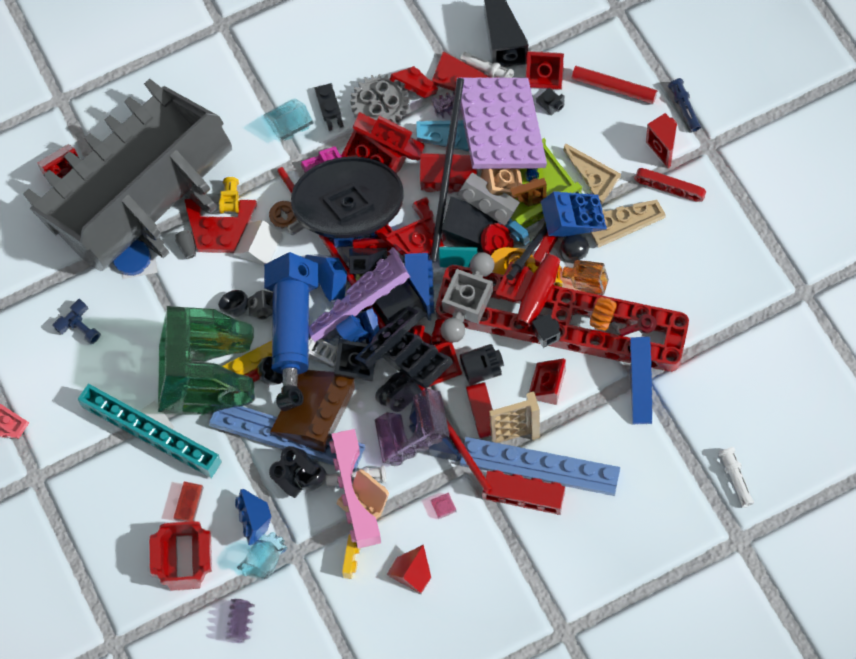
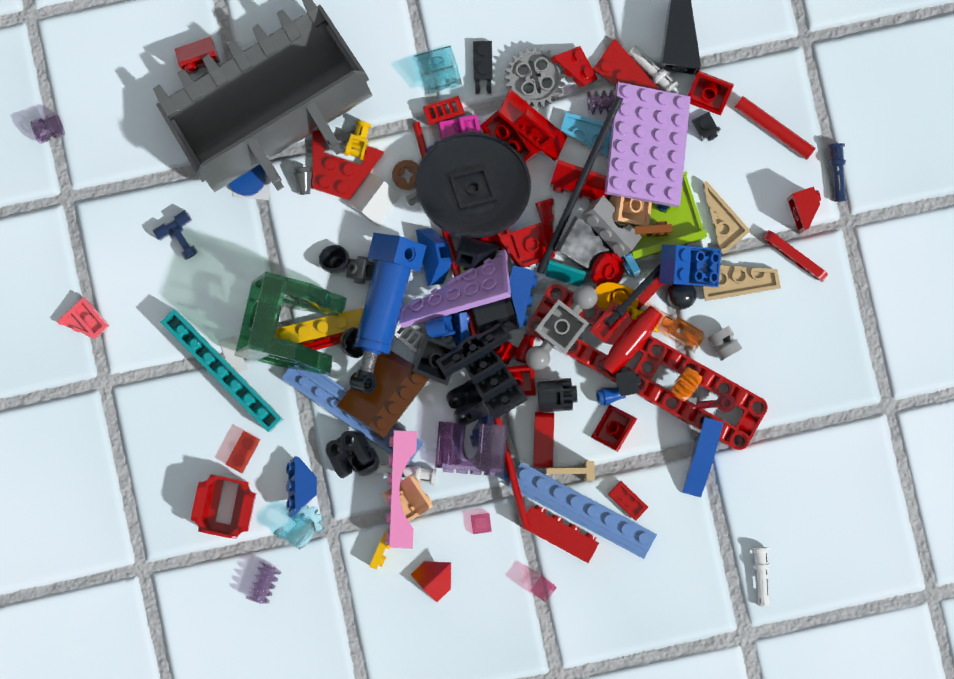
camera: 10 degrees right, 20 degrees up
none -> red slope [423,96,465,126]
none -> clear pink panel [530,574,557,603]
none -> blue cone [596,387,626,406]
none -> red plate [607,480,648,521]
none -> light grey wheel [708,326,742,361]

